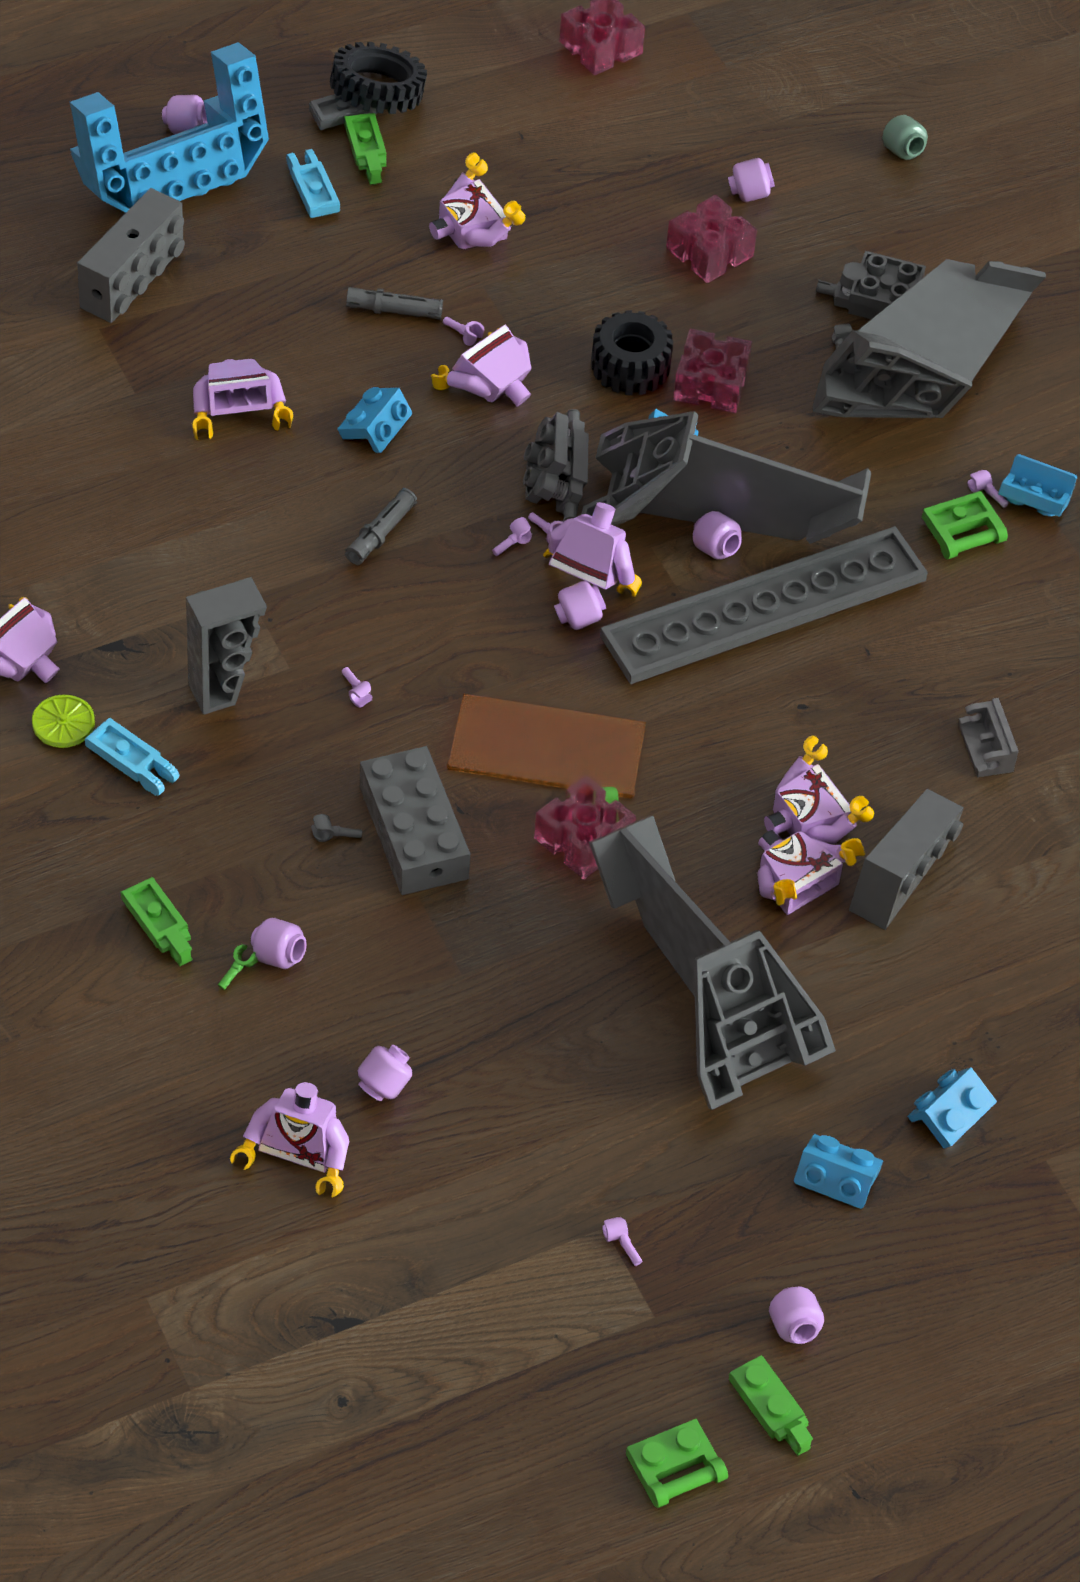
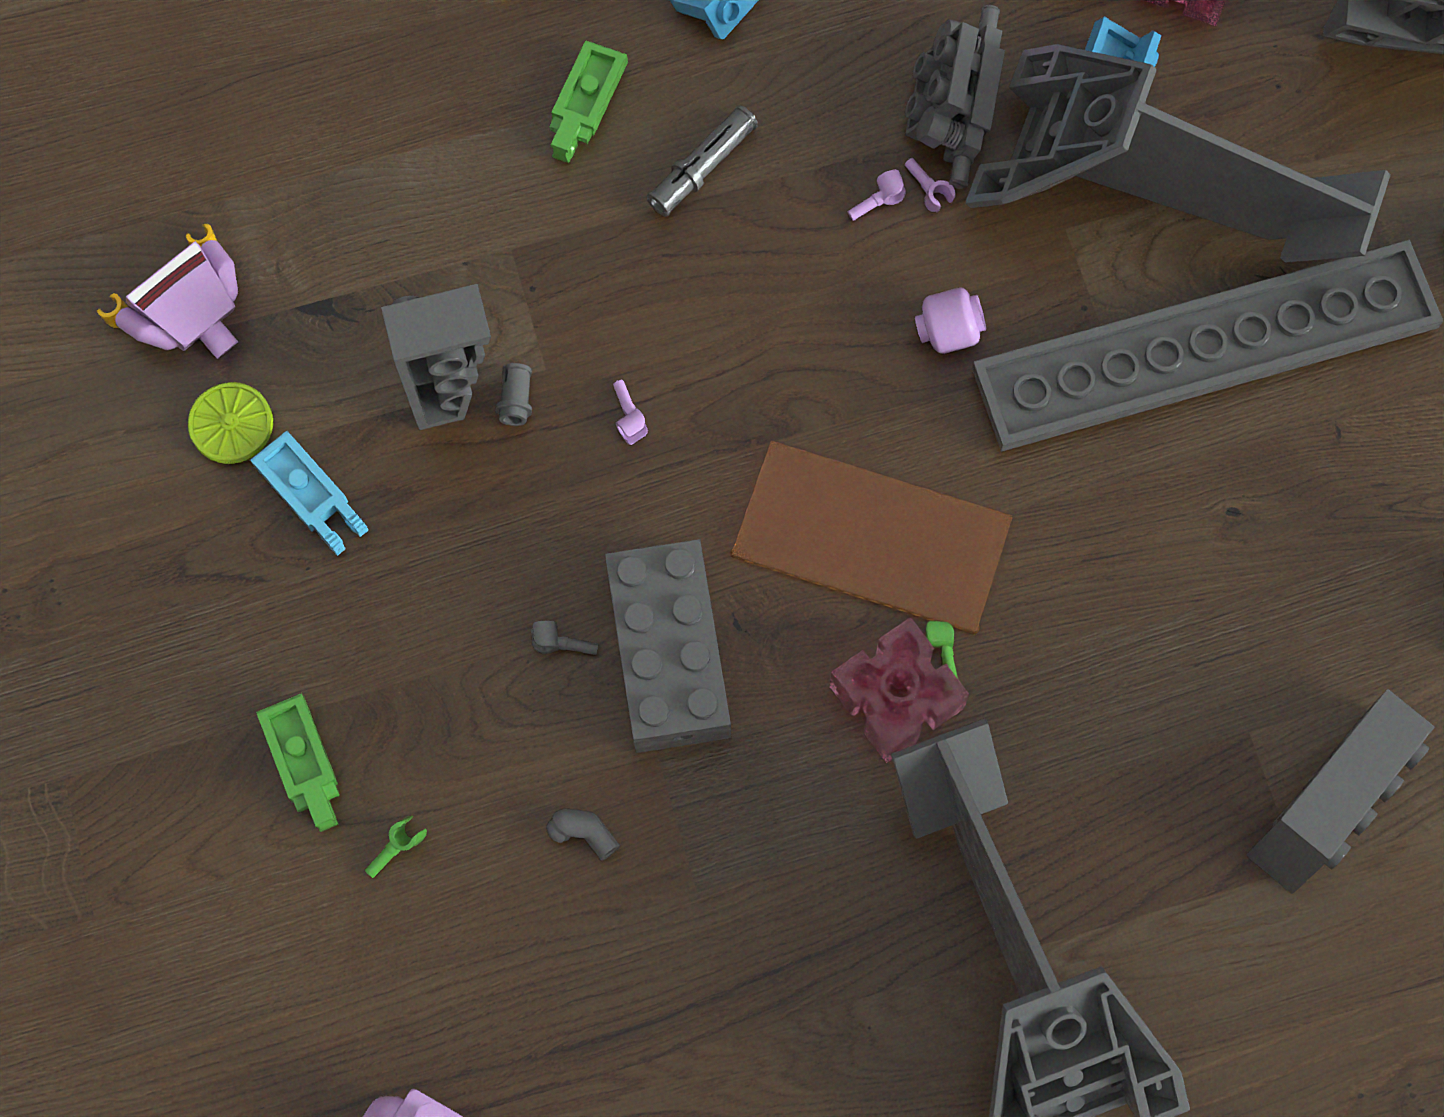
camera: 15 degrees right, 20 degrees up
lavender head [251,918,307,969] -> none
lavender head [358,1045,412,1101] -> none
lavender torso [543,502,642,597] -> none
lavender head [693,511,742,560] -> none
torso [757,830,866,915] -> none
torso [764,736,874,844] -> none
none -> dark grey pin [495,363,532,426]
none -> dark grey arm [546,808,620,861]
none -> bright green hinge [550,40,628,163]

